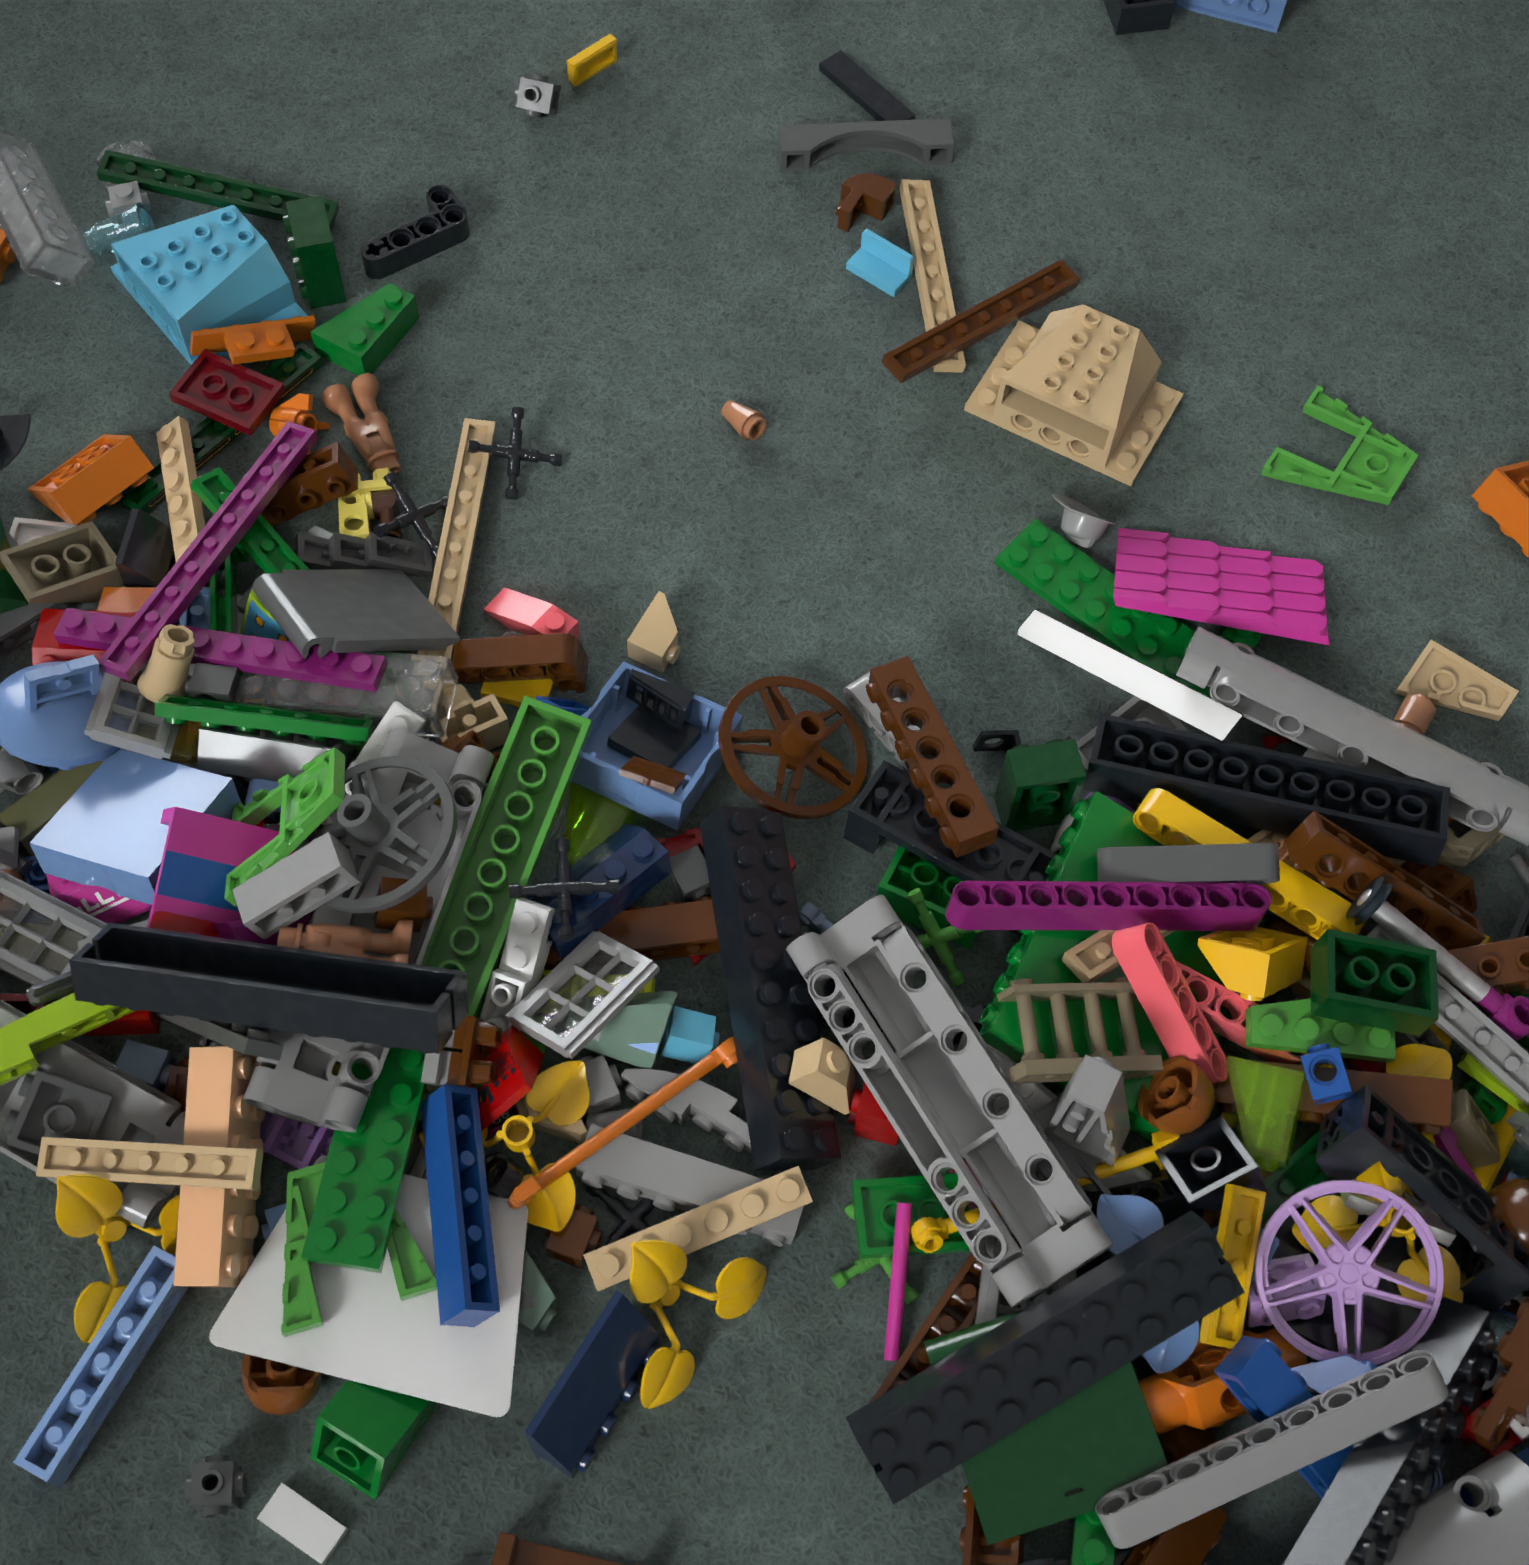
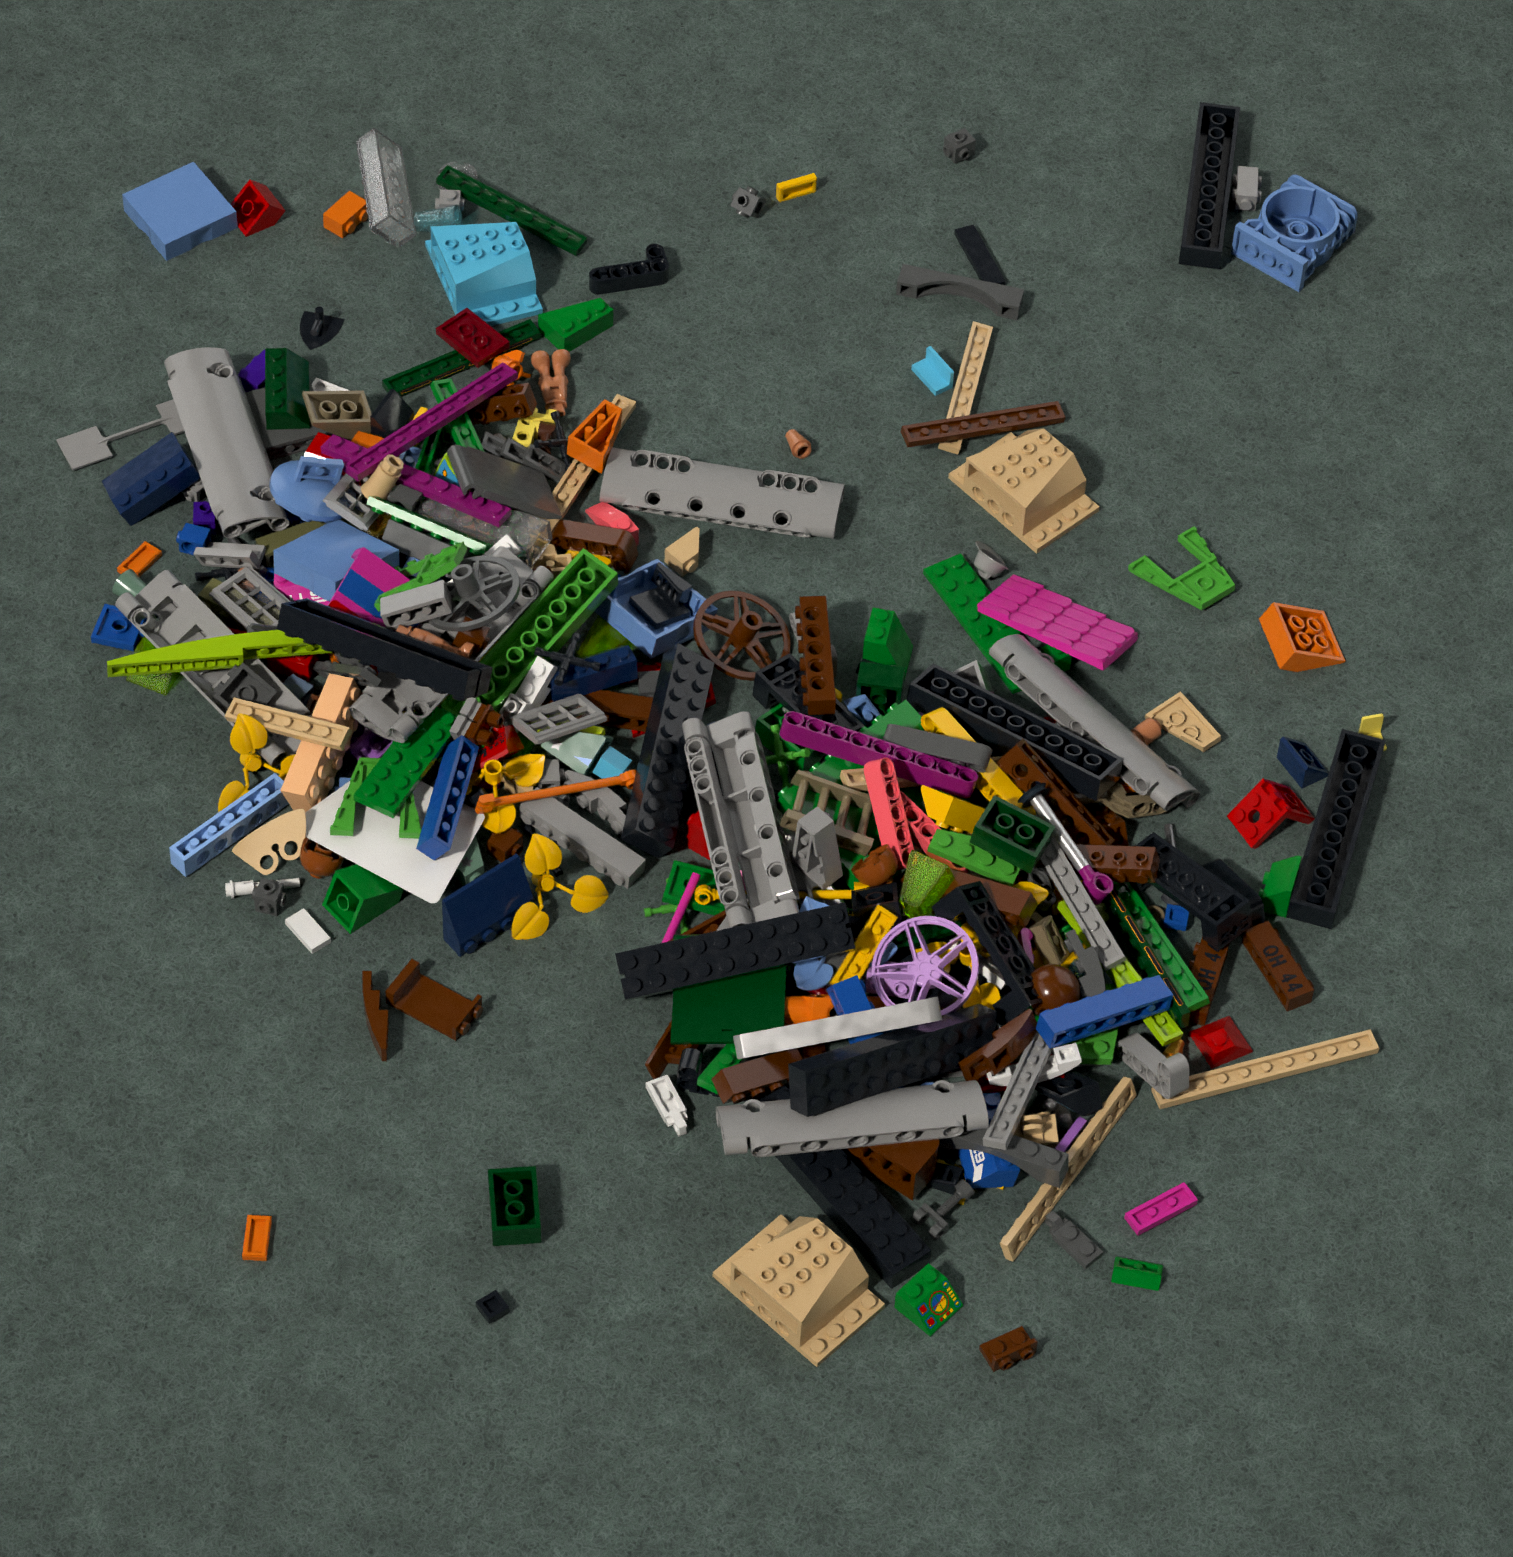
camera: 20 degrees right, 10 degrees down
orange slope [28,434,154,525] -> none
tan plate [156,416,205,562] -> none
orange bracket [190,315,316,365] -> none
dark green brick [282,195,347,309] -> none
black piece [467,407,562,500] -> none
tan plate [584,1166,813,1292] -> none
reddish brown piece [619,756,688,794] -> none
tan slope [788,1038,855,1115] -> none
reddish brown brick [836,173,897,232] -> none
white sticker [1017,610,1242,741] -> none
blue brick [1300,1043,1353,1106] -> none
none -> white pin [225,878,300,899]
none -> tan piece [232,809,306,875]
none -> orange wedge [567,399,622,474]
none -> light grey panel [599,447,845,539]
none -> medium blue slope [844,694,880,728]
none -> green slope [863,607,913,681]

